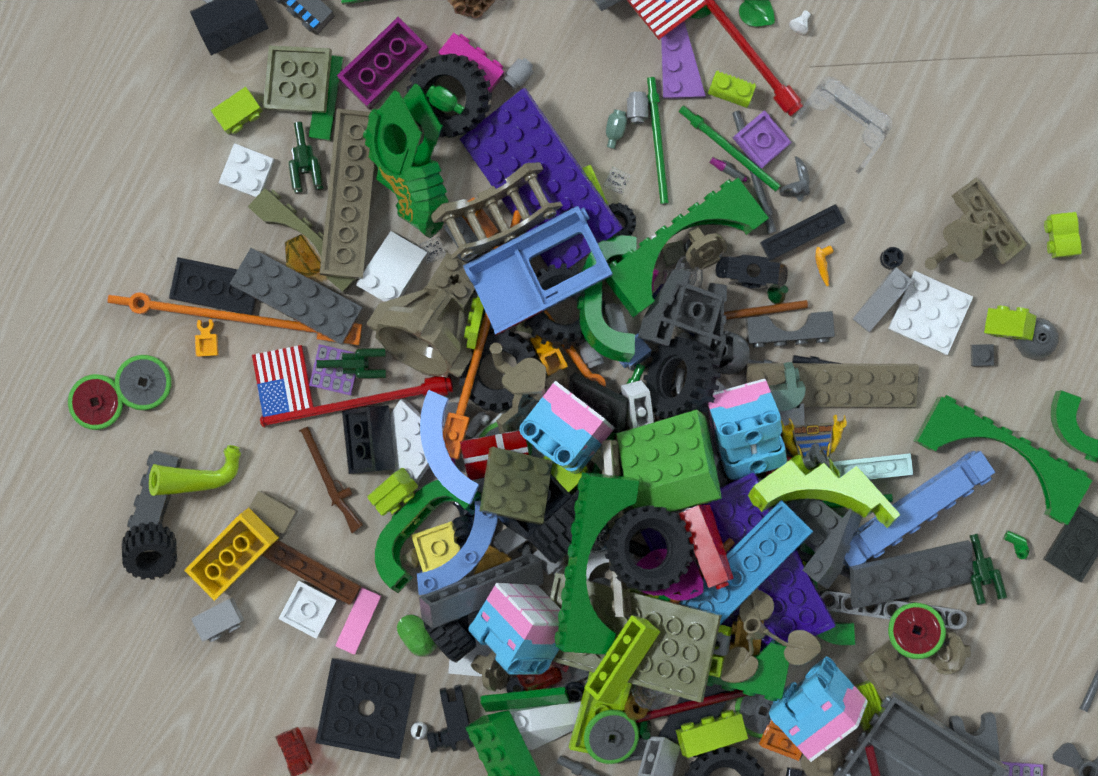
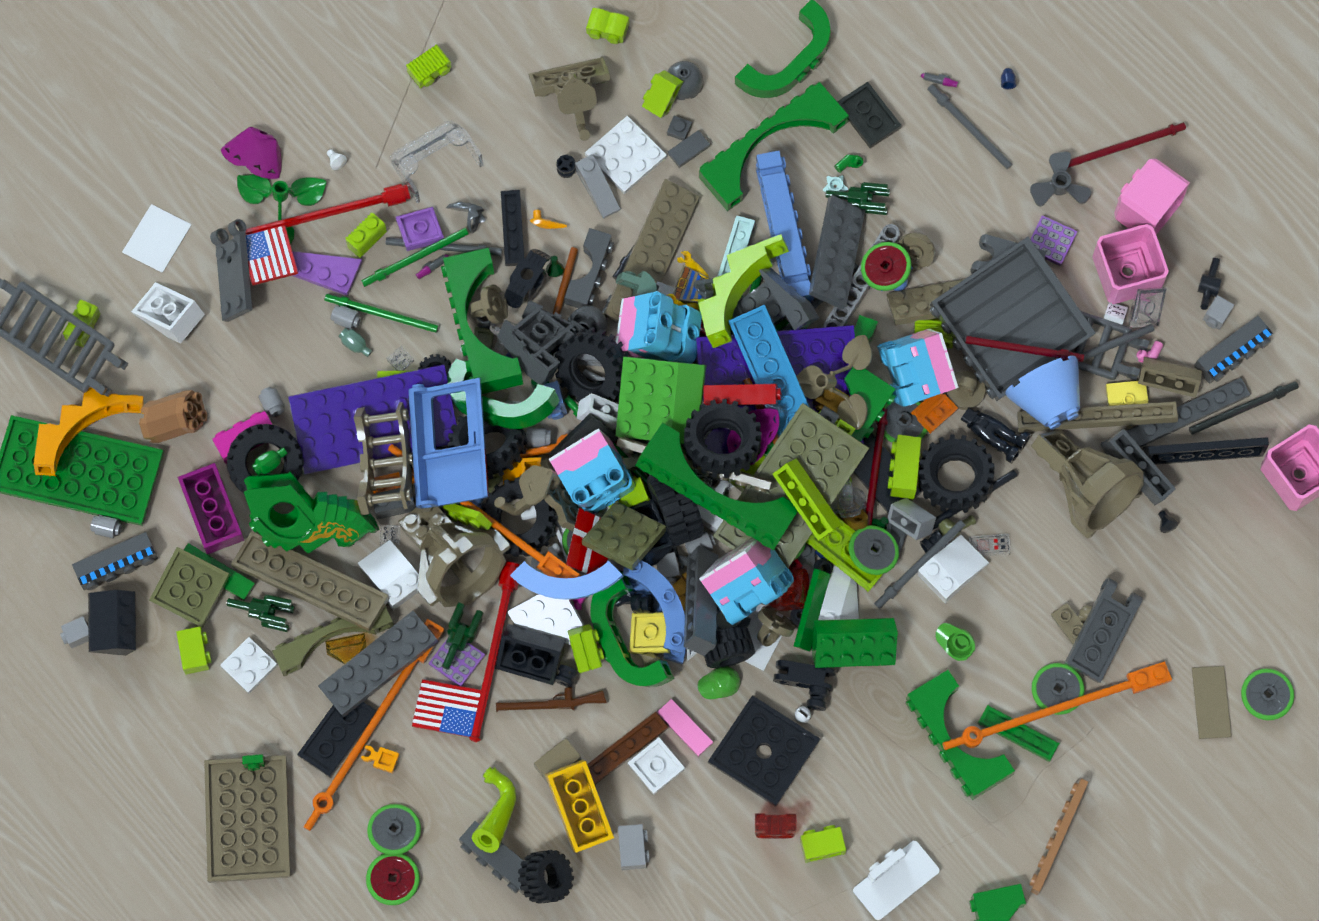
camera: 70 degrees left, 15 degrees down
none -> dark tan plate [204,755,291,883]
none -> green plate [242,754,265,771]
none -> lime brick [406,44,451,89]
none -> black wheel [554,665,579,688]
none -> dark grey tile [668,130,710,168]
none -> light aqua plate [823,175,848,192]

